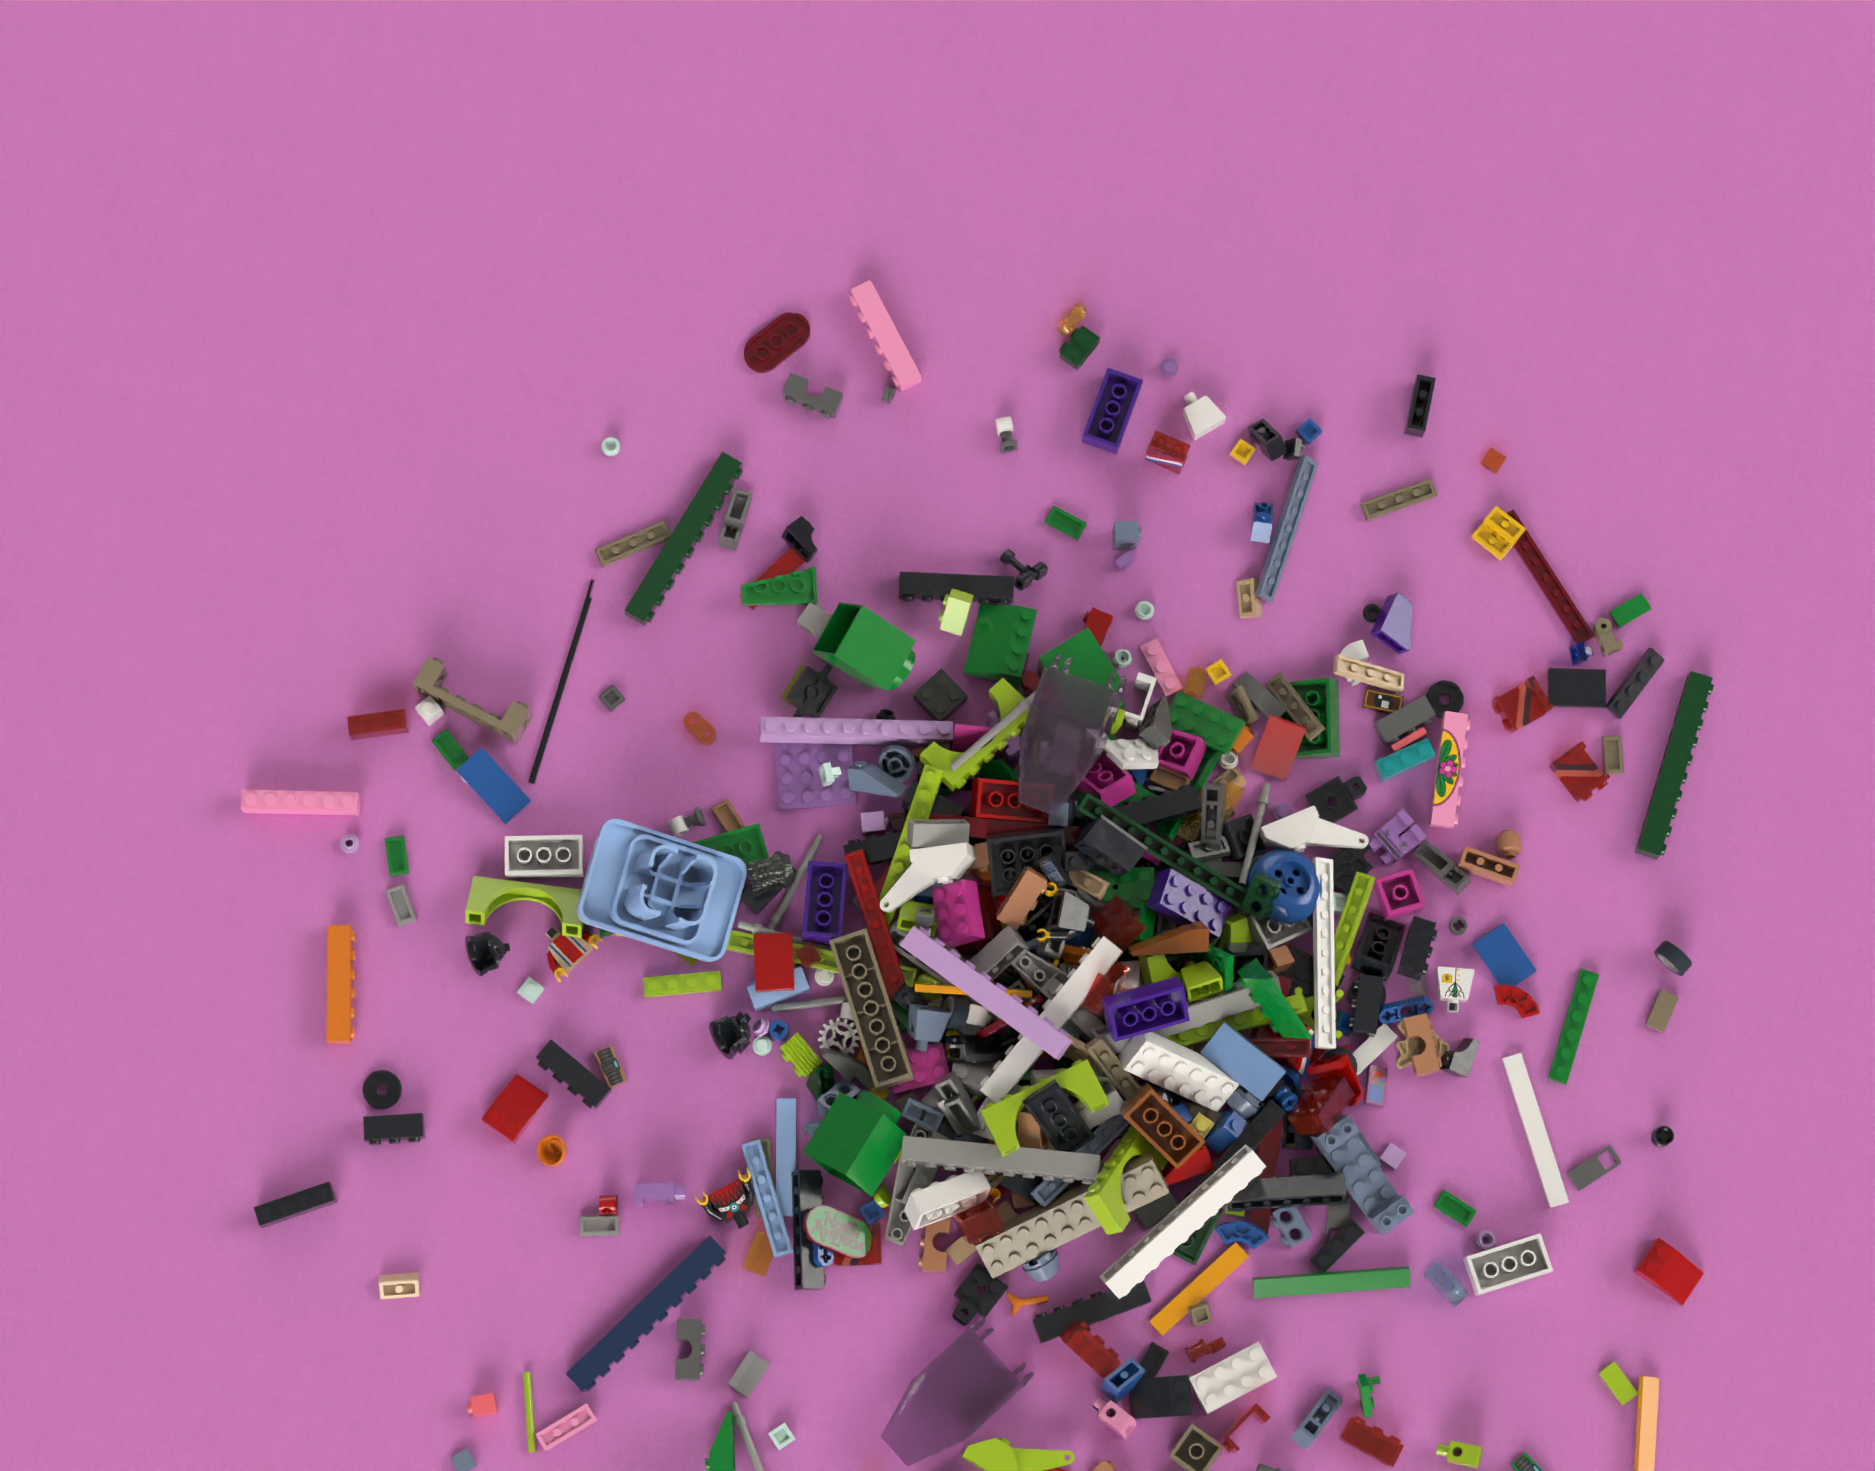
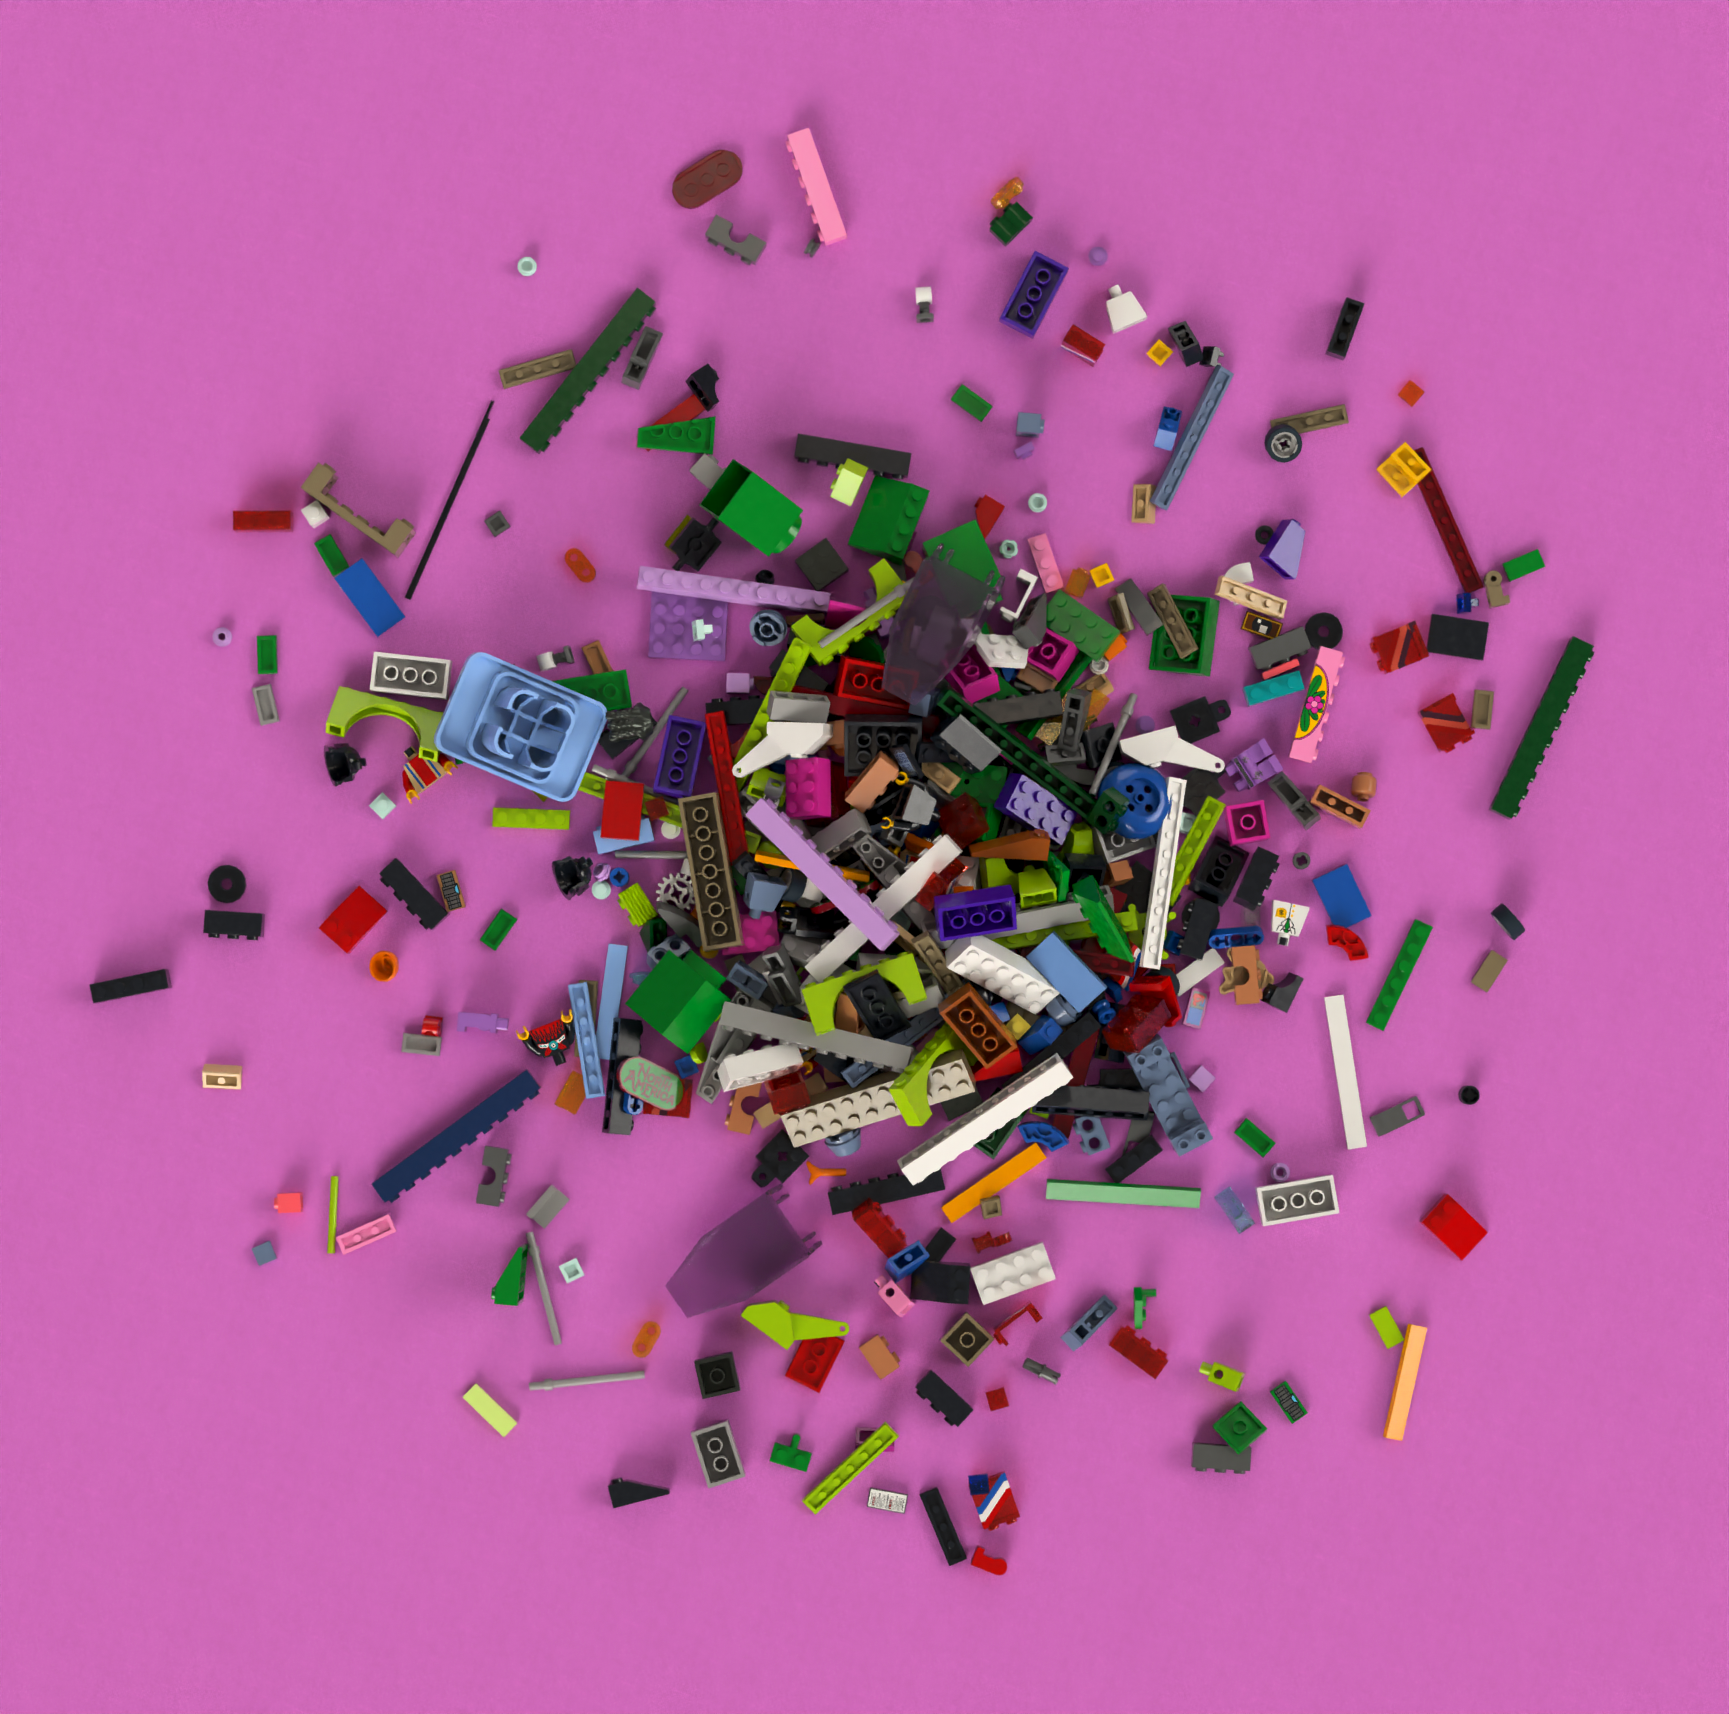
camera: 15 degrees right, 10 degrees up
bright pink brick [241,789,361,816] -> none
orange brick [326,925,356,1044] -> none
sand blue slope [847,761,908,797] -> none
black bar [1000,549,1049,591] -> none
lime tile [1108,708,1125,735] -> none
red tile [1250,714,1307,781] -> none
blue plate [1296,418,1323,445] -> none
black plate [1605,648,1665,719] -> none
none -> green tile [480,909,518,951]
none -> wheel [1264,424,1302,463]

